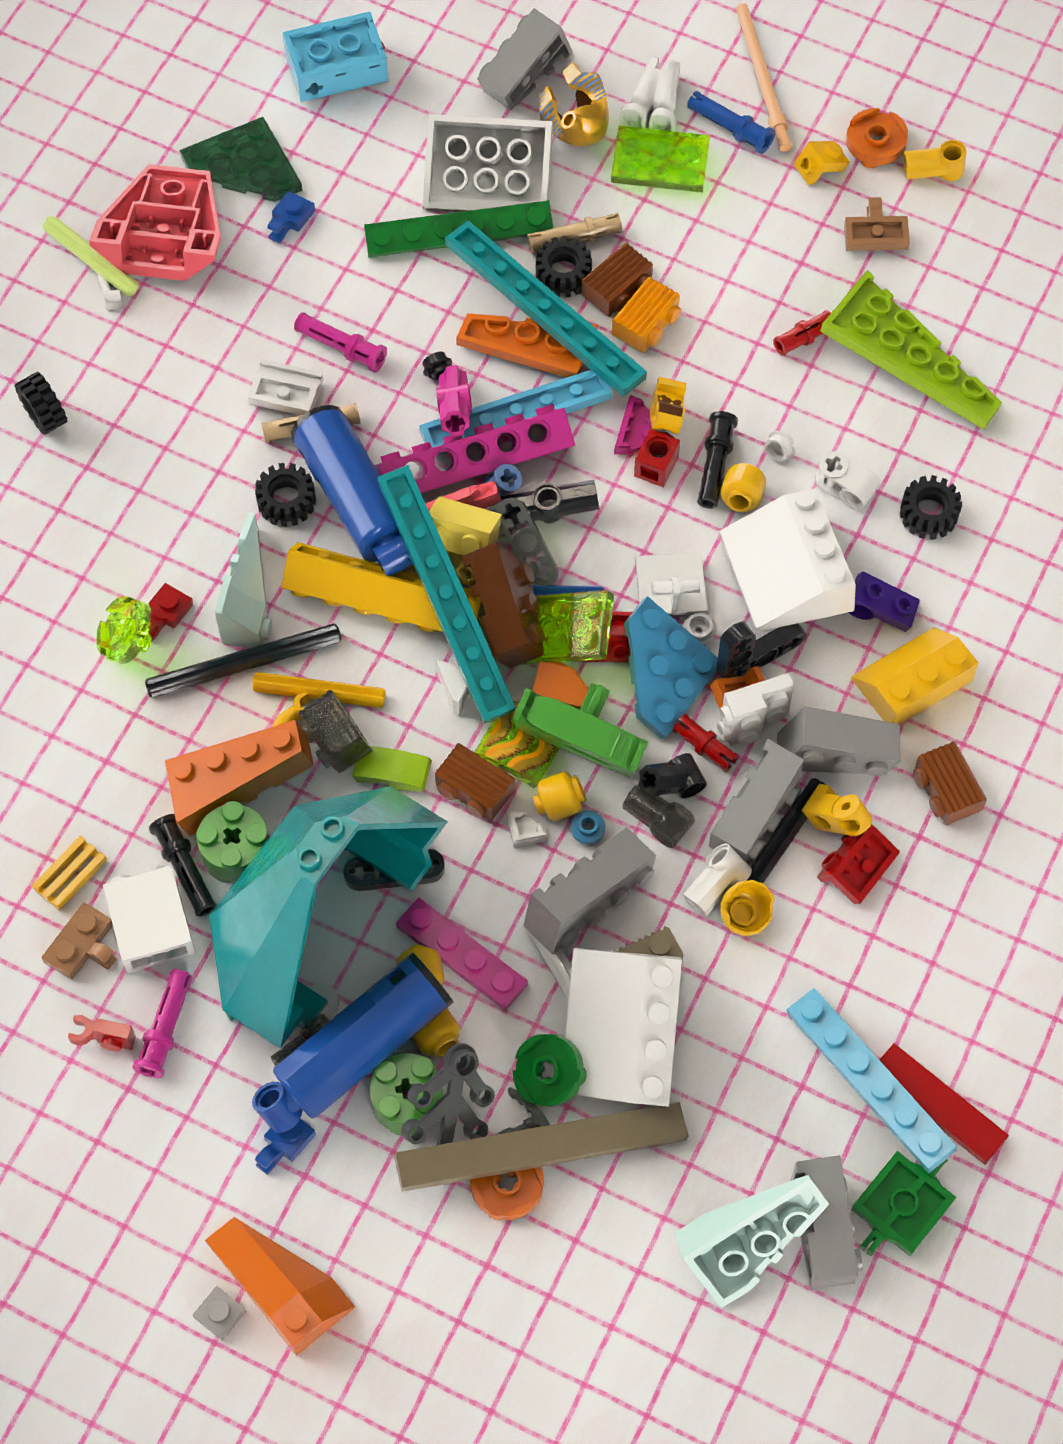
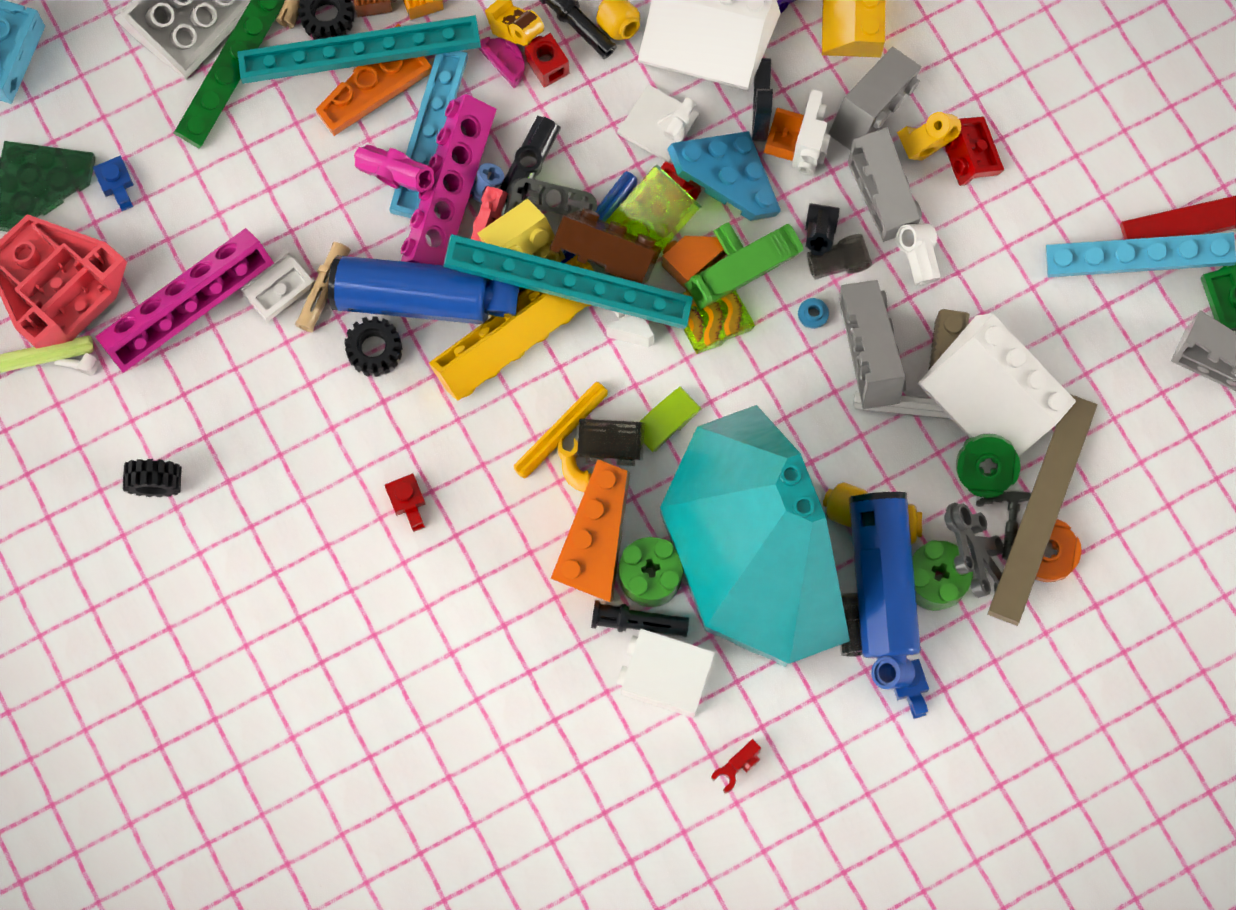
camera: 55 degrees left, 10 degrees up
yellow tile [32,836,107,910] -> none
medium nougat plate [41,902,117,980] -> none
clear neon green plate [96,596,152,664] -> none
dark pink pin [132,969,193,1078] -> none
black axle [145,623,341,698] -> none
light grey plate [192,1286,247,1341] -> none
orange wedge [205,1217,355,1356] -> none
light aqua wedge [215,512,272,648] -> none
dark pink pin [294,312,388,373] -> none
dark pink plate [396,897,528,1011] -> none
black plate [422,351,452,380] -> none
dark orange brick [435,743,516,821] -> none
white tile [507,811,548,848] -> none
yellow head [533,771,587,822] -> none
red pin [672,714,739,772] -> none
light aqua wedge [675,1174,829,1308] -> none
white plate [683,613,716,645] -> none
yellow hair [720,880,775,936] -> none
black axle [747,778,826,883] -> none
dark orange brick [913,741,987,825] -> none
none -> dark pink brick [95,228,274,373]

